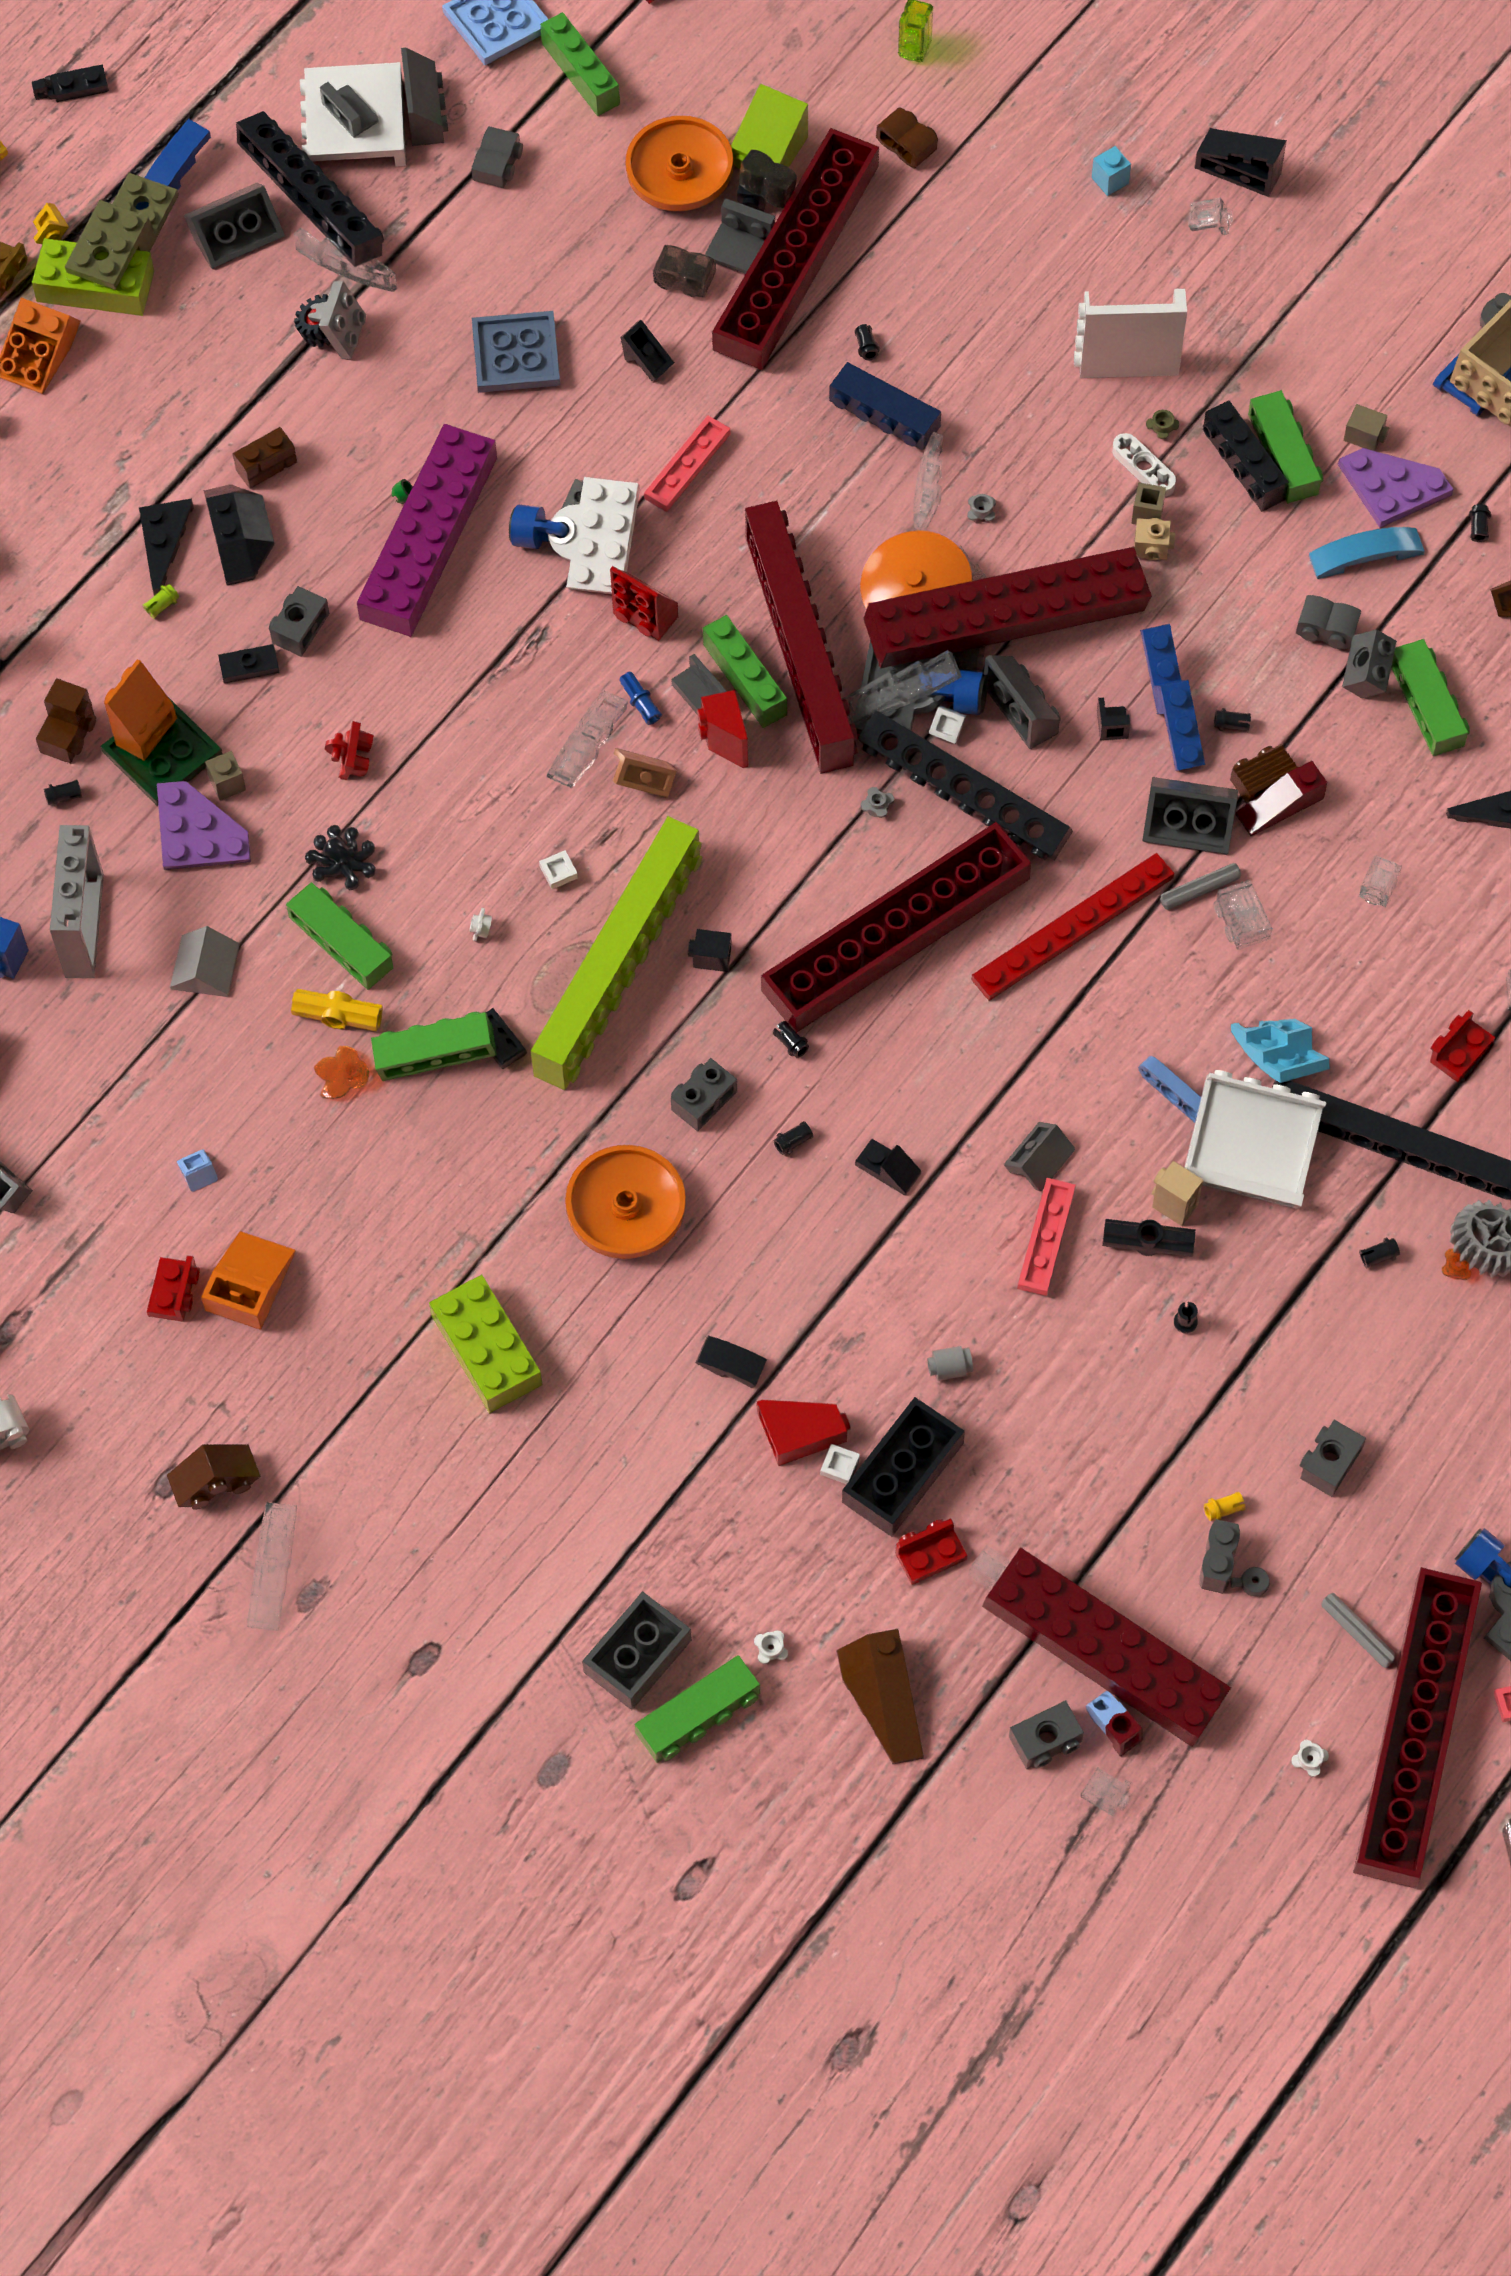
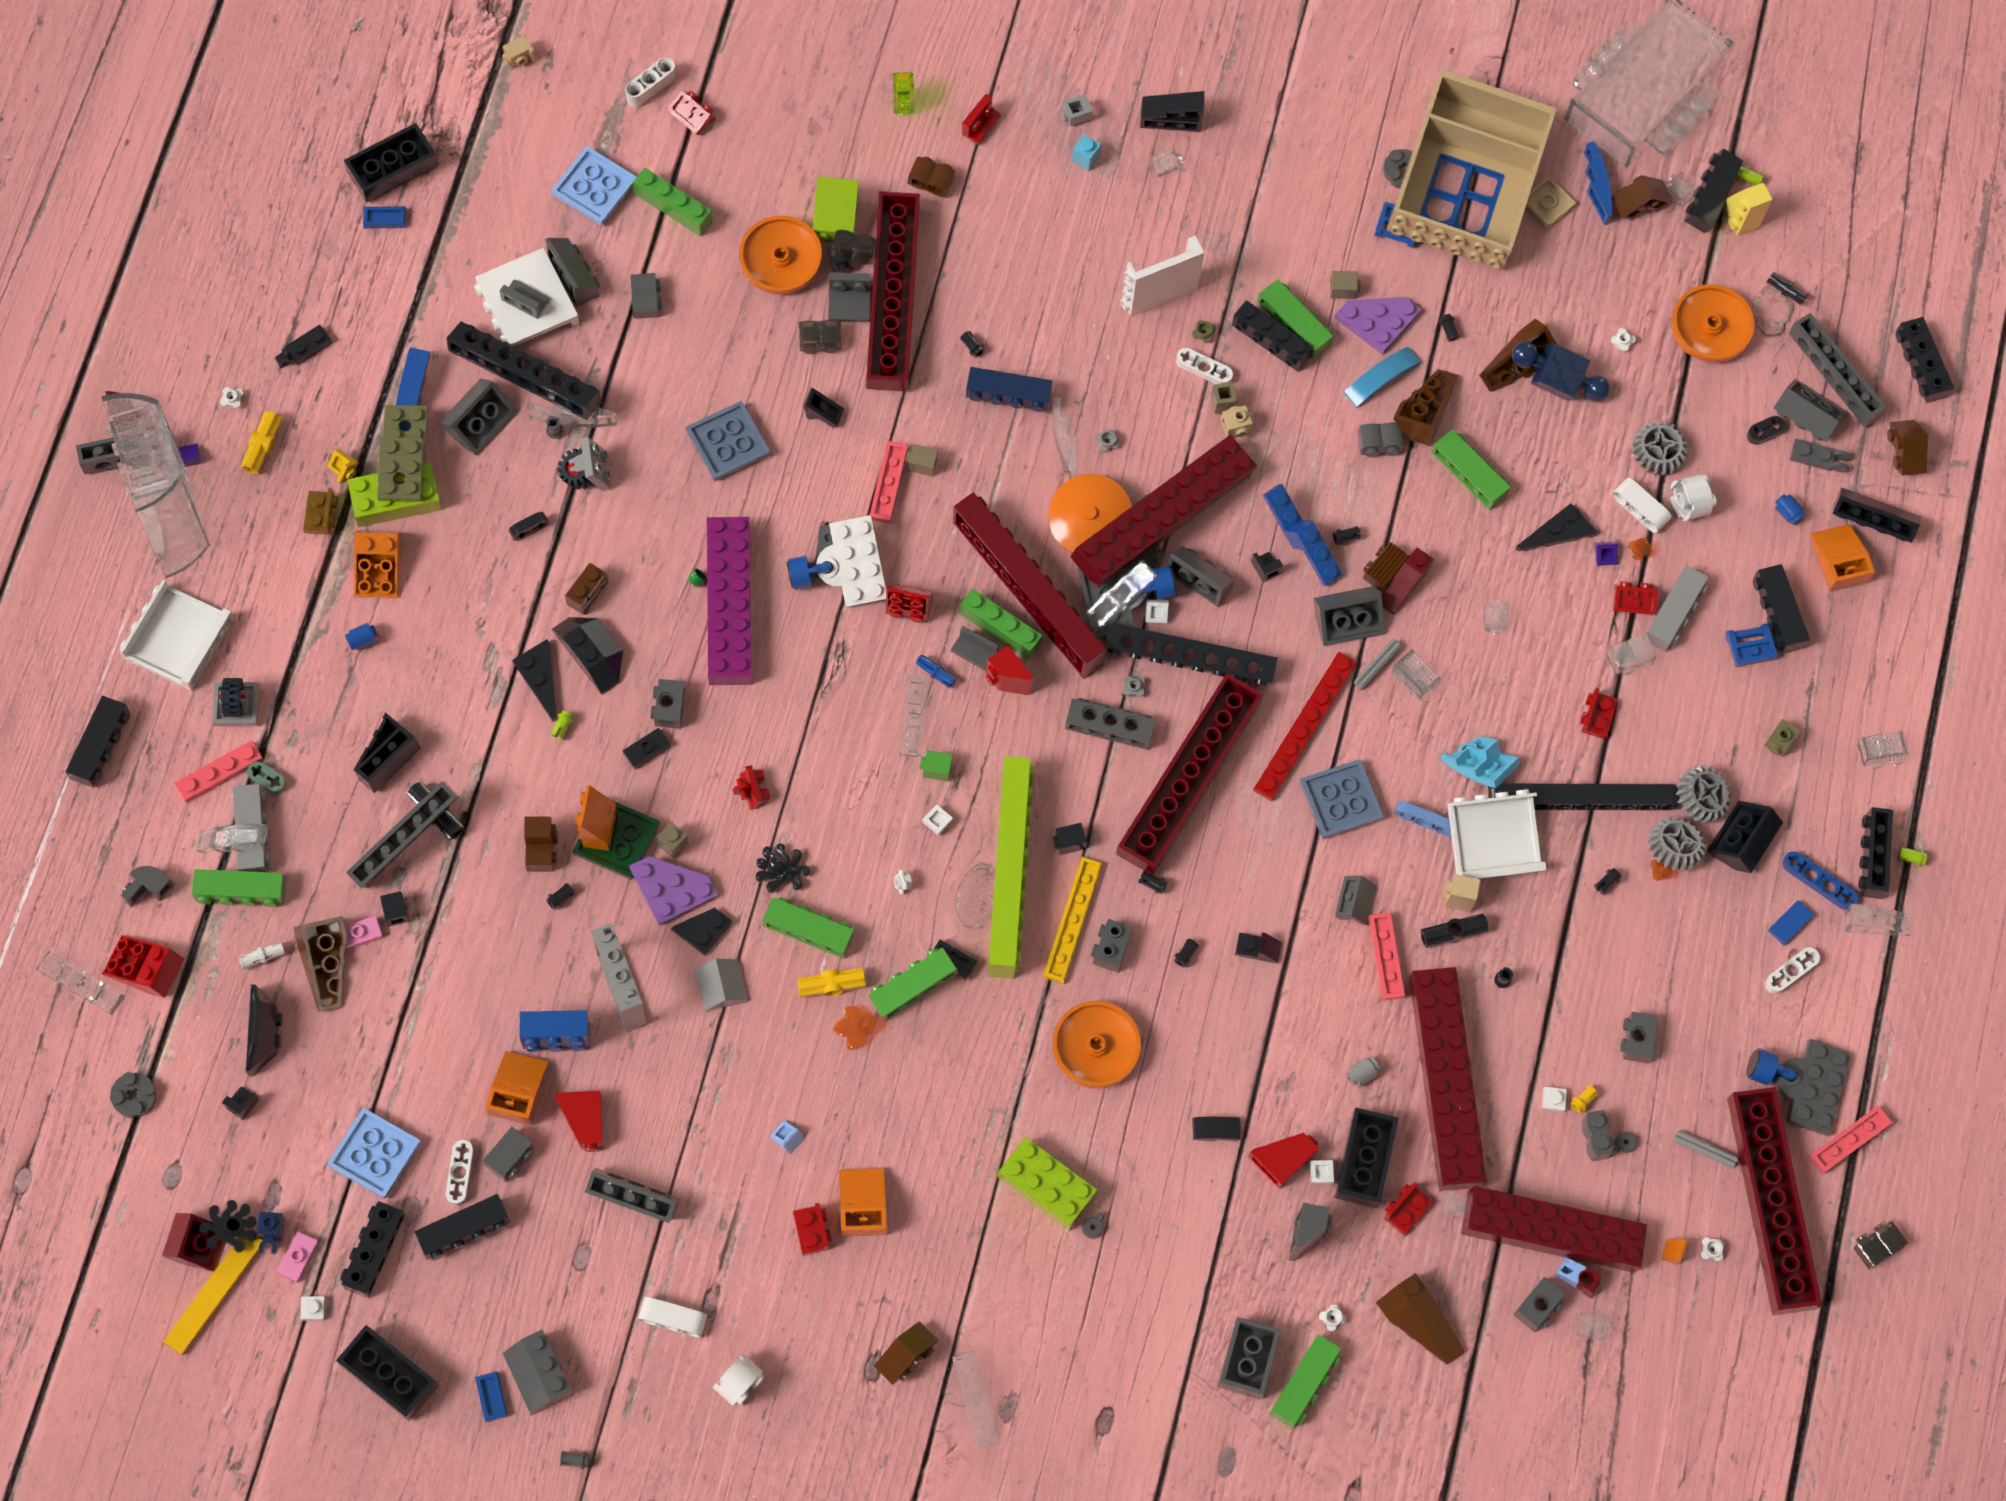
camera: 30 degrees left, 5 degrees up
nougat panel [613,748,677,798] -> none
dark grey brick [1342,629,1397,698] -> none
none -> black beam [508,511,549,541]
none -> dark grey pin [546,416,563,439]
none -> black wing [671,907,732,956]
none -> dark tan brick [905,444,938,477]
none -> bright green brick [919,750,952,781]
none -> red bracket [962,94,1001,144]
none -> yellow tile [1043,857,1102,984]
none -> light grey brick [1060,94,1093,126]
none -> dark grey brick [1065,698,1156,750]
none -> dark grey piece [1082,1212,1105,1239]
none -> dark grey slope [1289,1202,1333,1261]
none -> sand blue plate [1299,759,1384,839]
none -> reddish brown wedge [1393,369,1458,446]
none -> dark red brick [1409,967,1487,1191]
none -> white plate [1542,1087,1567,1113]
none -> orange slope [1662,1238,1688,1265]

